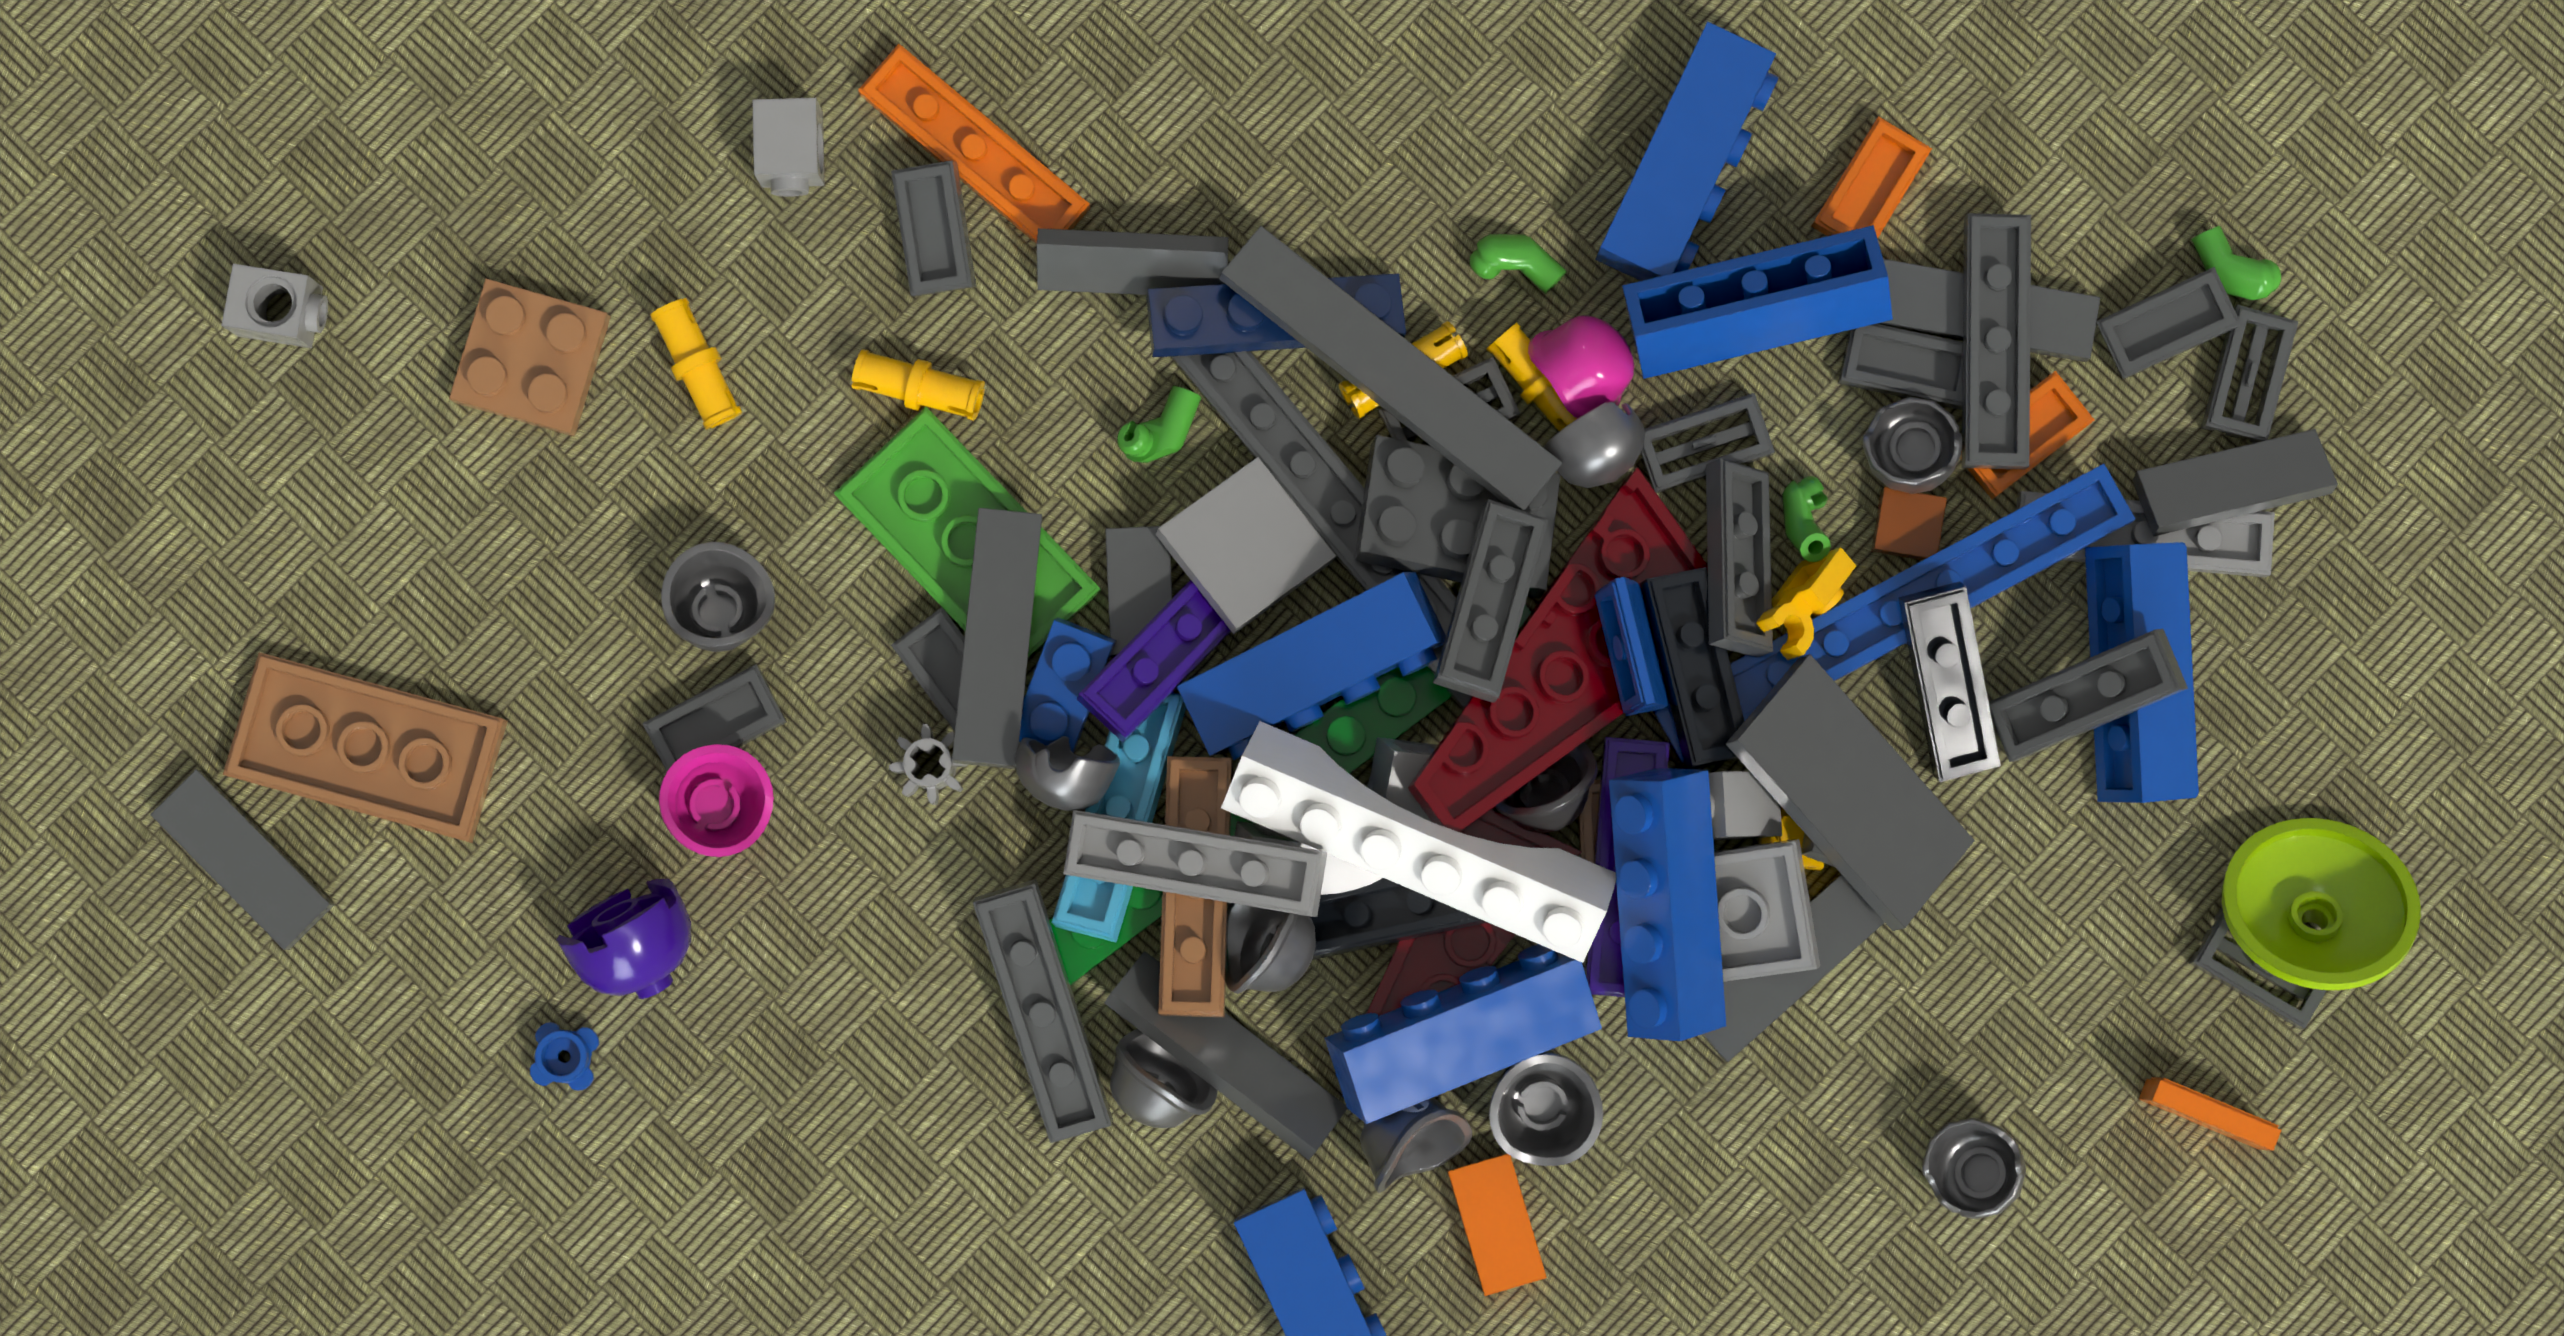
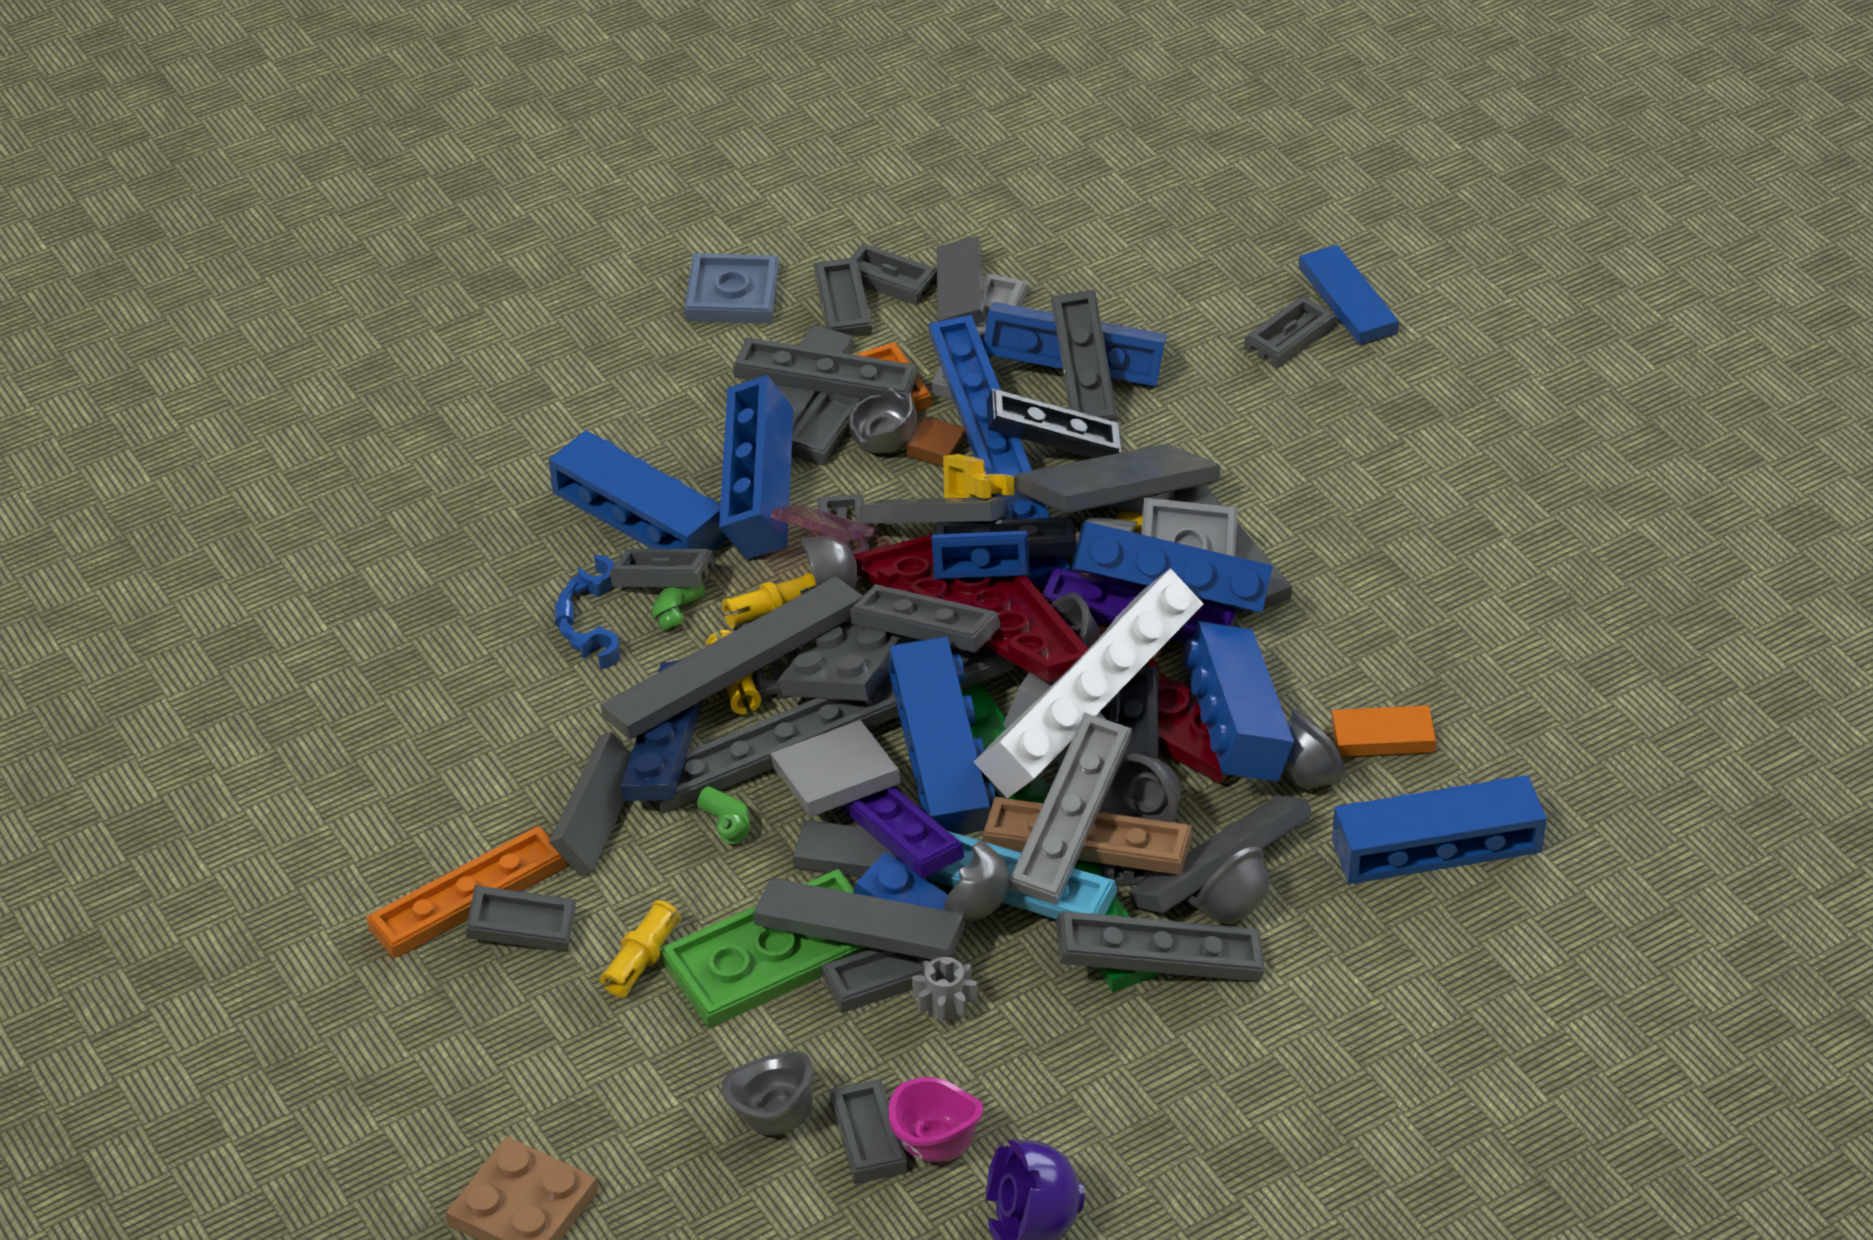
camera: 75 degrees left, 40 degrees down
yellow pin [650,298,742,430] -> none
light grey brick [752,98,825,197] -> none
flat silver helmet [1489,1053,1603,1166] -> none
dark pink helmet [1528,315,1635,419] -> none
bright green arm [1782,476,1831,562] -> none
orange tile [1811,116,1932,239] -> none
flat silver hair [1922,1118,2026,1219] -> none
orange tile [2139,1077,2281,1151] -> none
bright green arm [2191,226,2282,300] -> none
lime dish [2222,818,2421,990] -> none
none -> blue piece [555,555,620,669]
none -> dark grey tile [609,549,715,587]
none -> sand blue tile [684,253,779,323]
none -> clear pink piece [770,505,875,541]
none -> blue tile [1298,245,1399,345]

